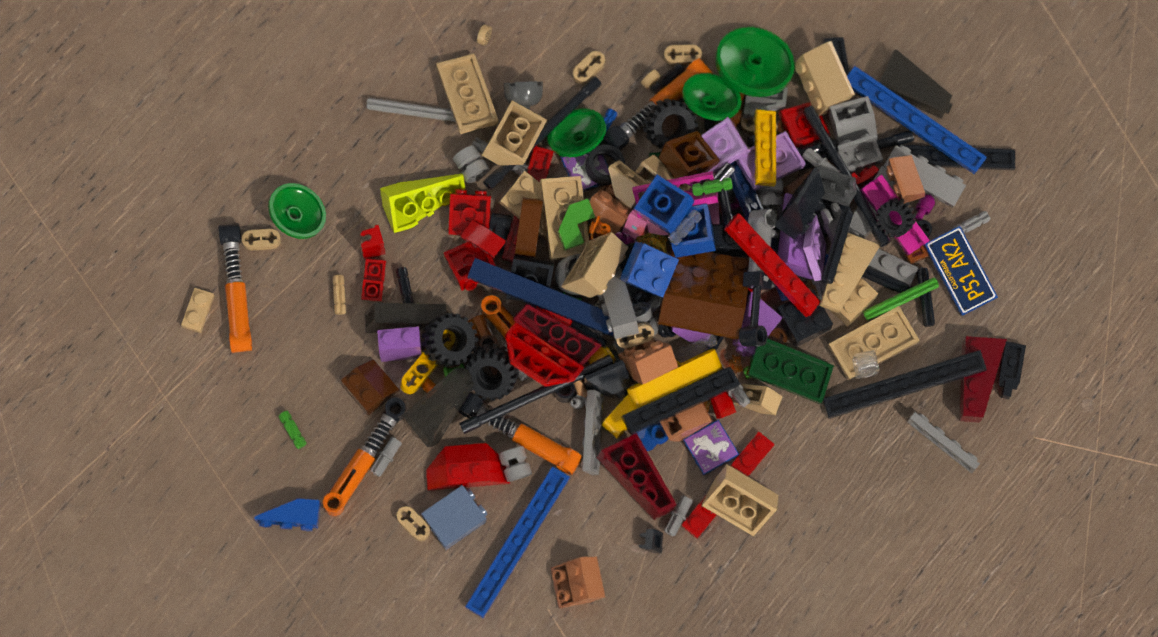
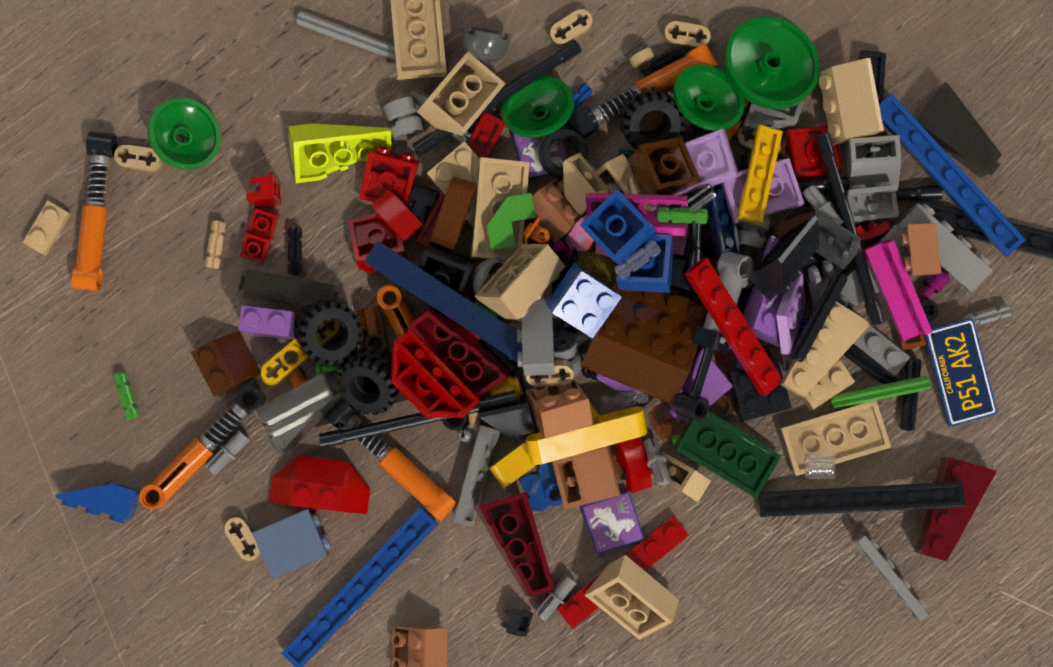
camera: 20 degrees right, 10 degrees up
light grey wheel [498,446,532,482] -> none
black tile [621,366,740,435] -> none
black tyre [876,198,916,238] -> none
black hinge [998,341,1026,400] -> none

